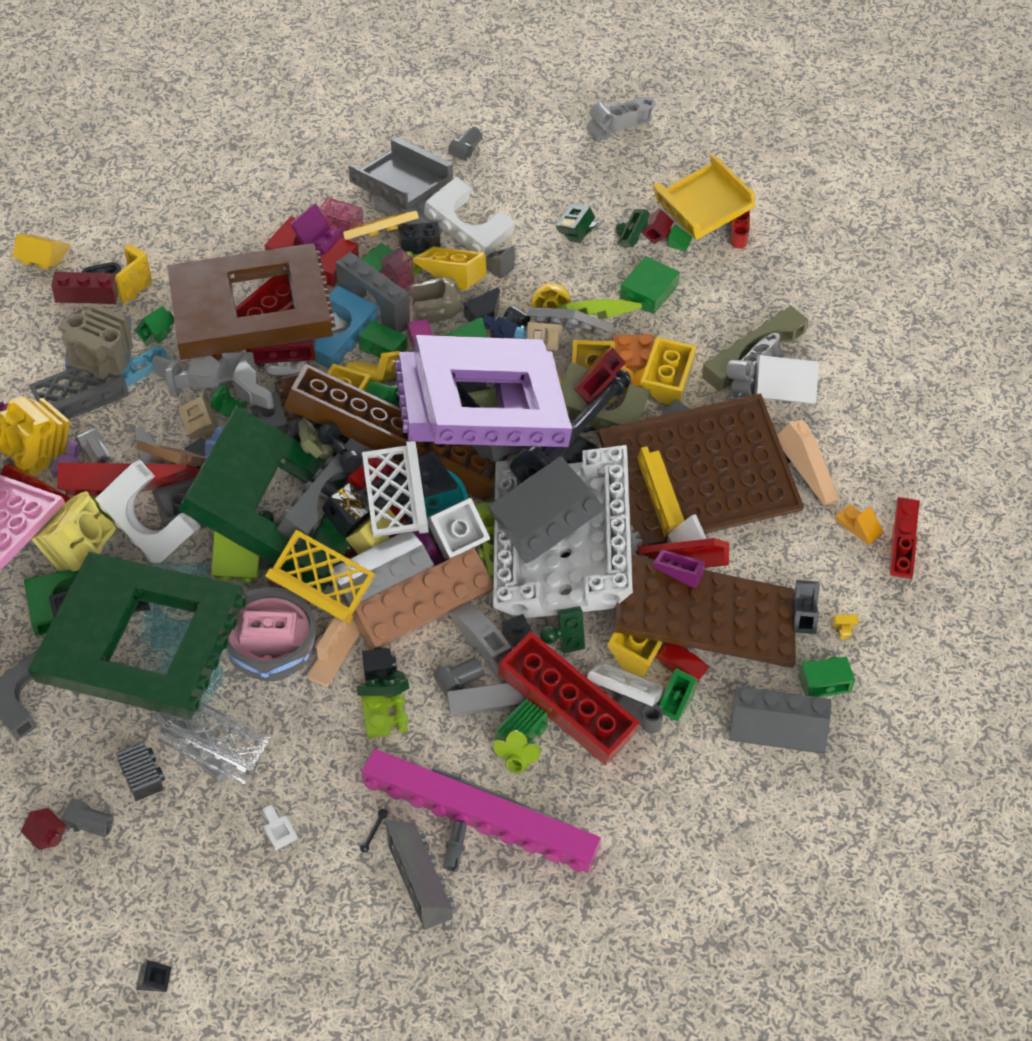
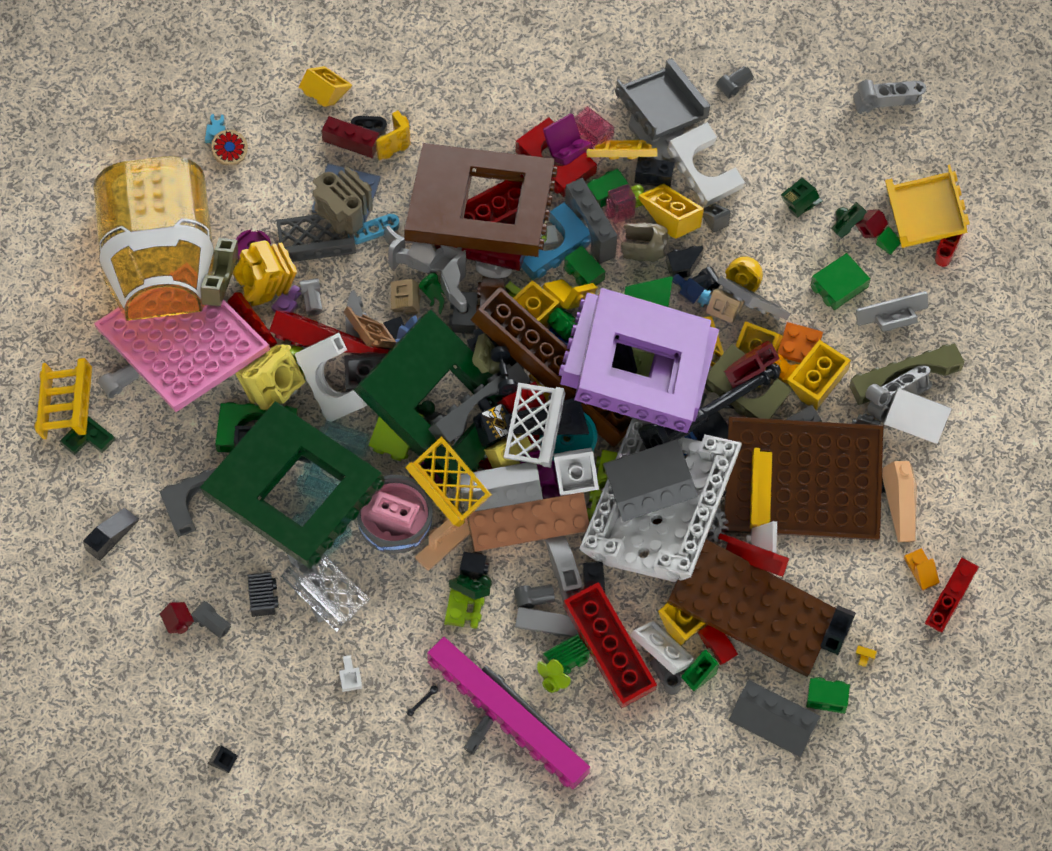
camera: 20 degrees right, 10 degrees up
green brick [134,306,175,346] -> none
dark grey slope [386,820,455,930] -> none
dark pink brick [407,319,434,352] -> none
dark green plate [540,606,586,654] -> none
lime slope [557,299,642,319] -> none
magenta slope [653,549,705,588] -> none
none -> light grey bracket [856,291,928,332]

